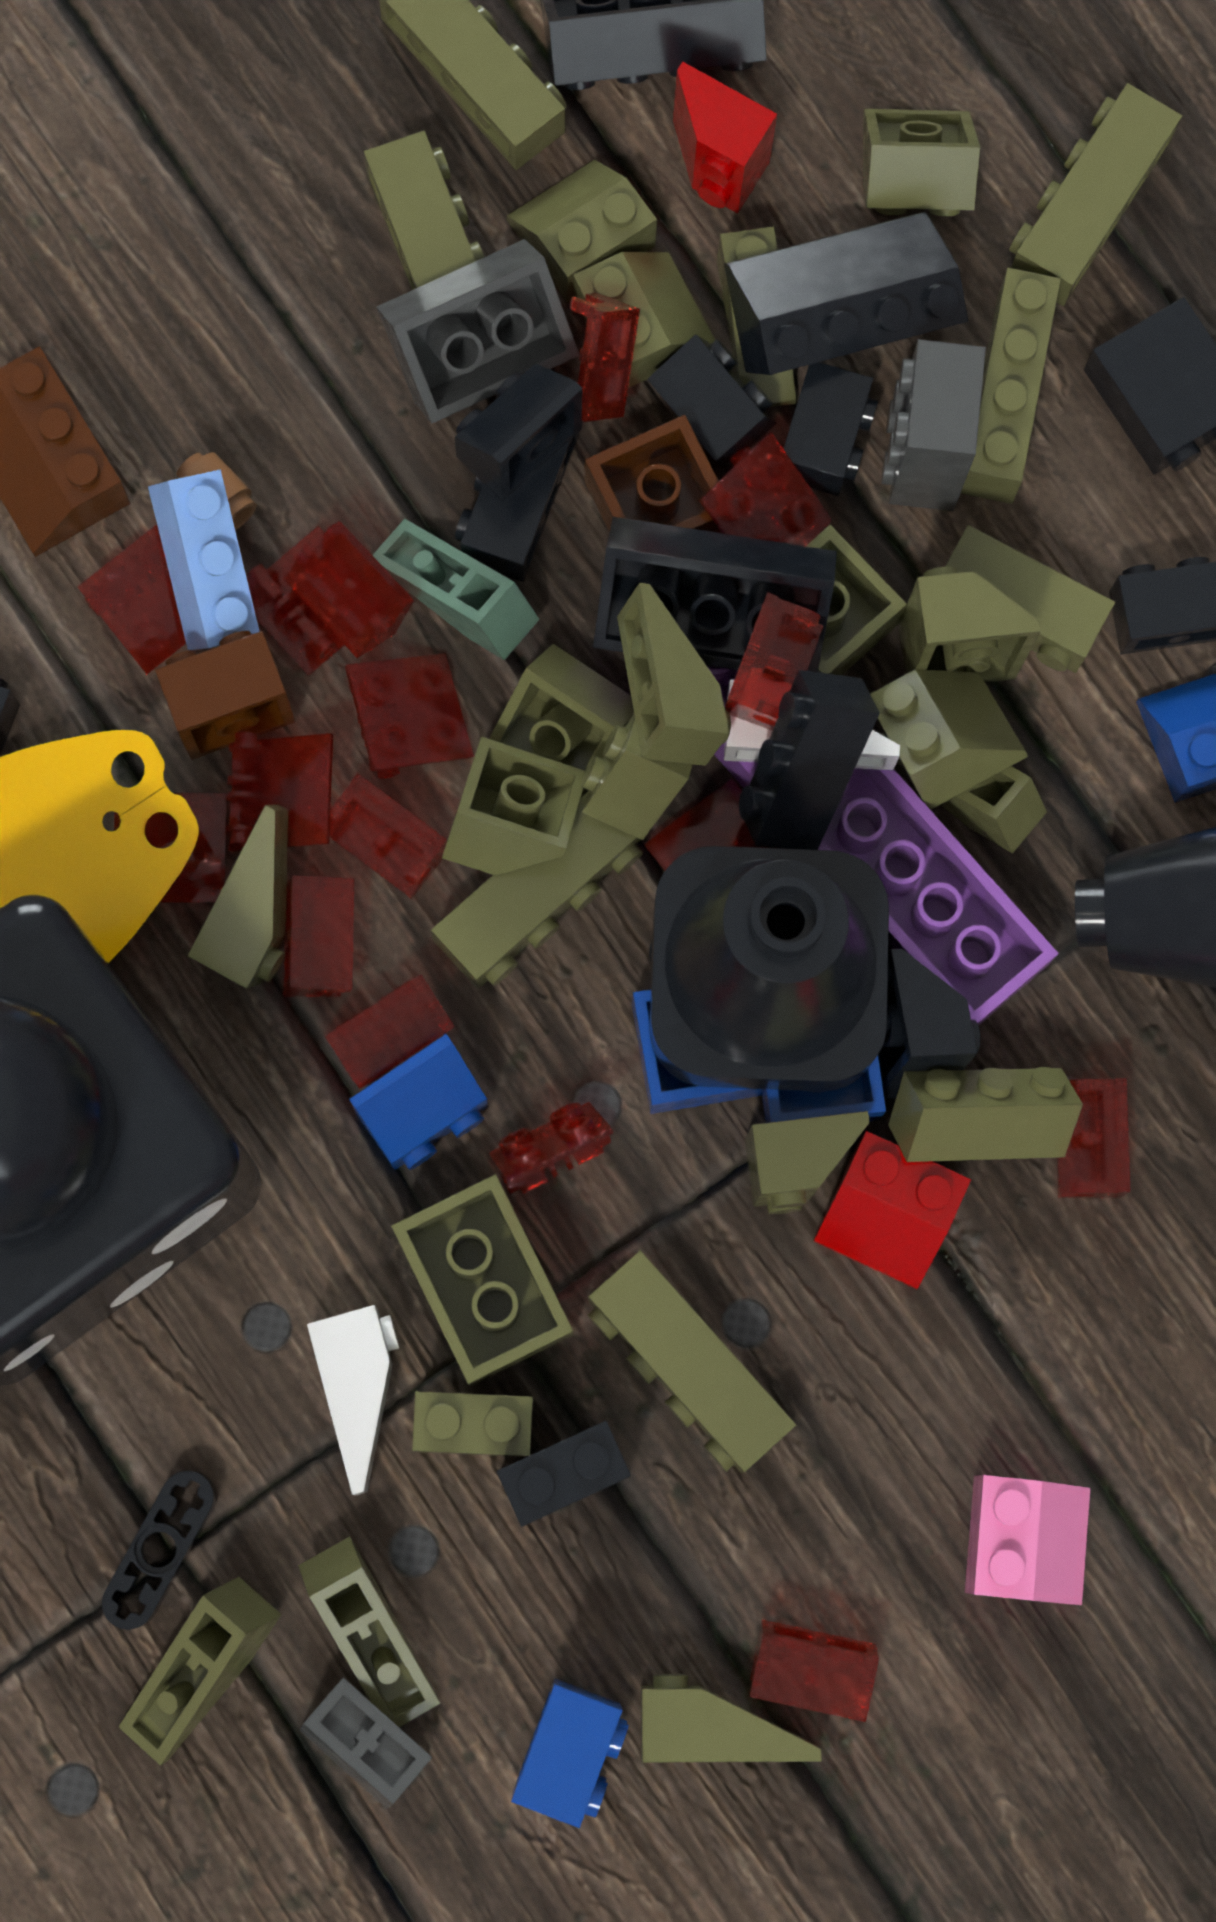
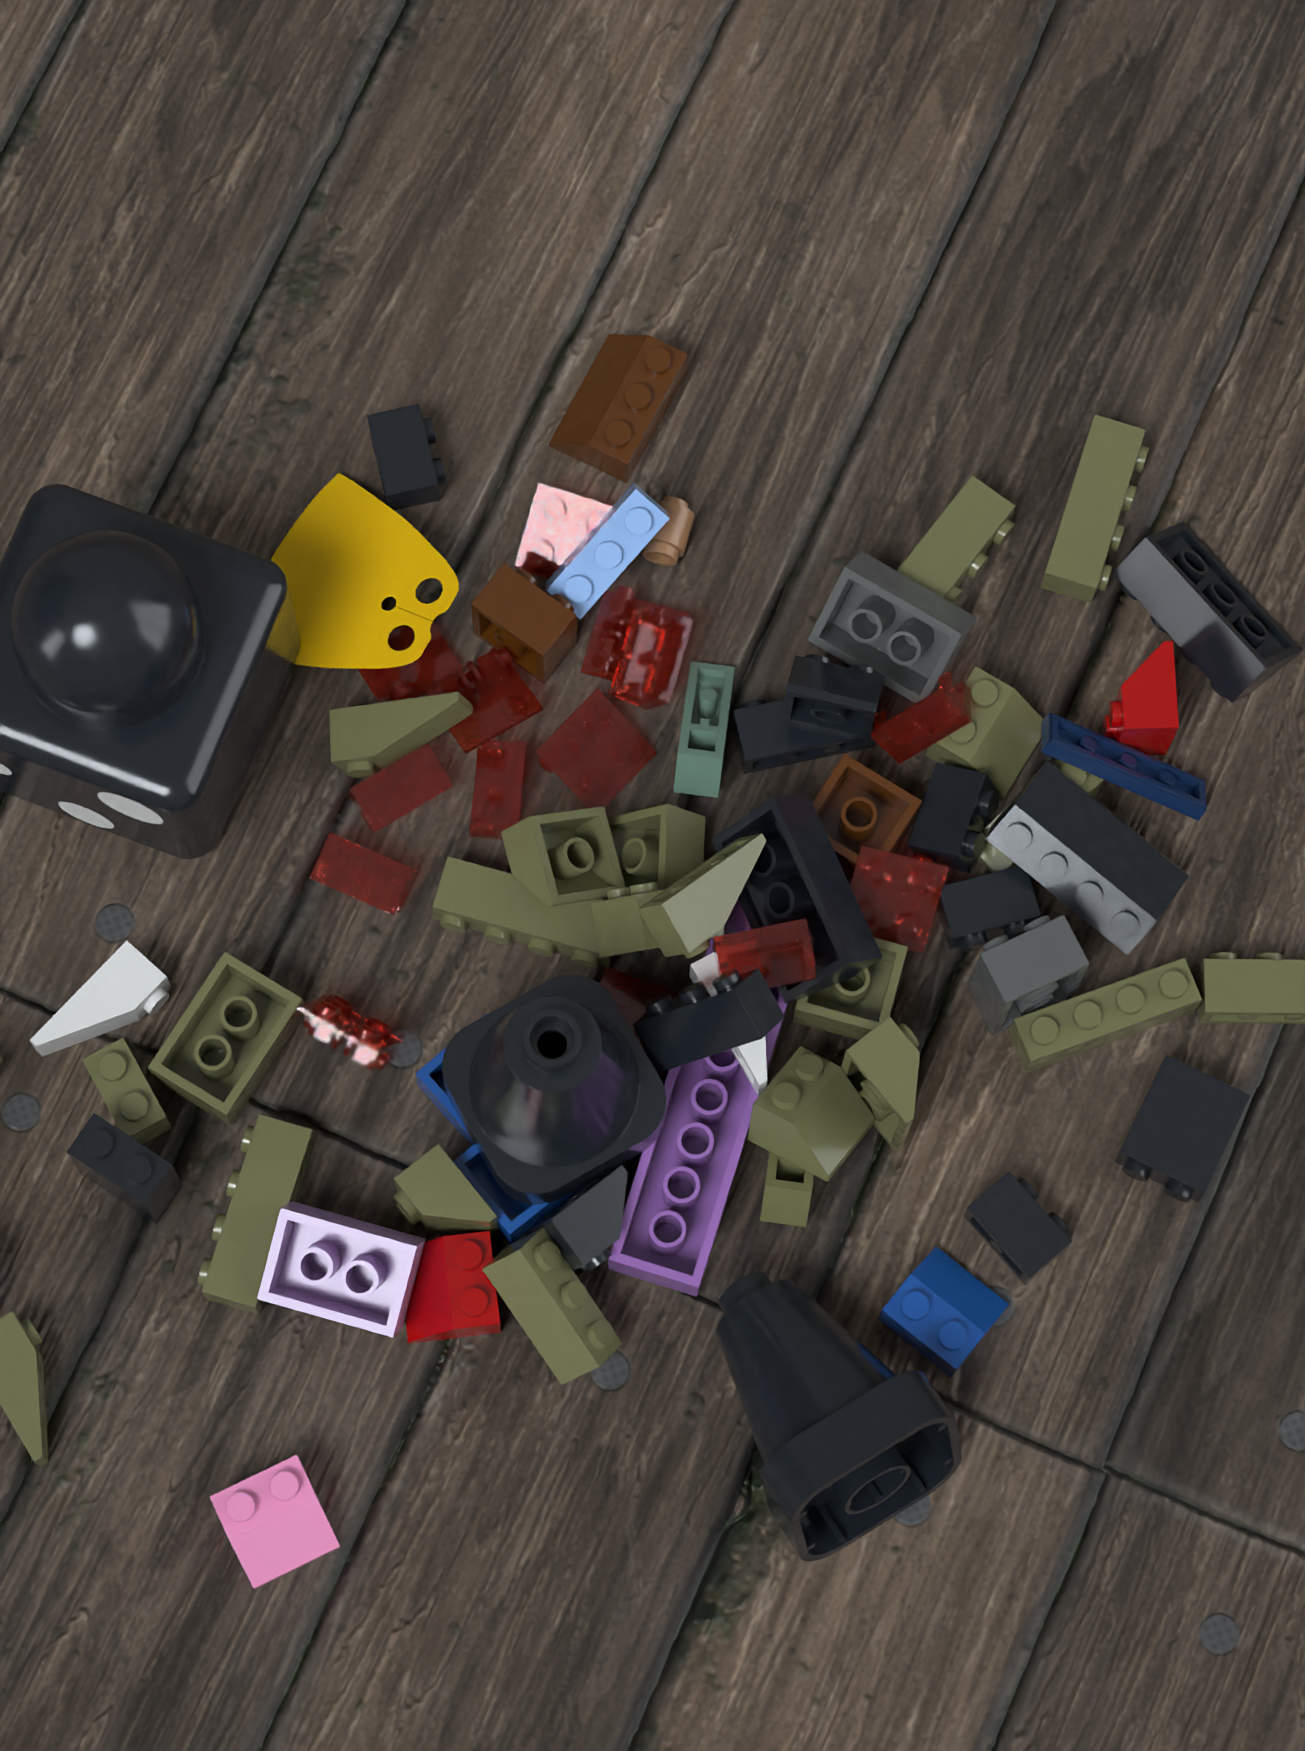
camera: 60 degrees right, 5 degrees down
blue slope [349,1034,488,1170] -> none
olive slope [507,160,657,303] -> none
clear red hinge [749,1620,879,1722] -> none
olive slope [863,109,980,216] -> none
olive brick [945,525,1115,673] -> none
clear red hinge [1057,1078,1131,1198] -> none
none -> lavender brick [257,1201,426,1337]
none -> dark blue tile [1041,712,1207,821]

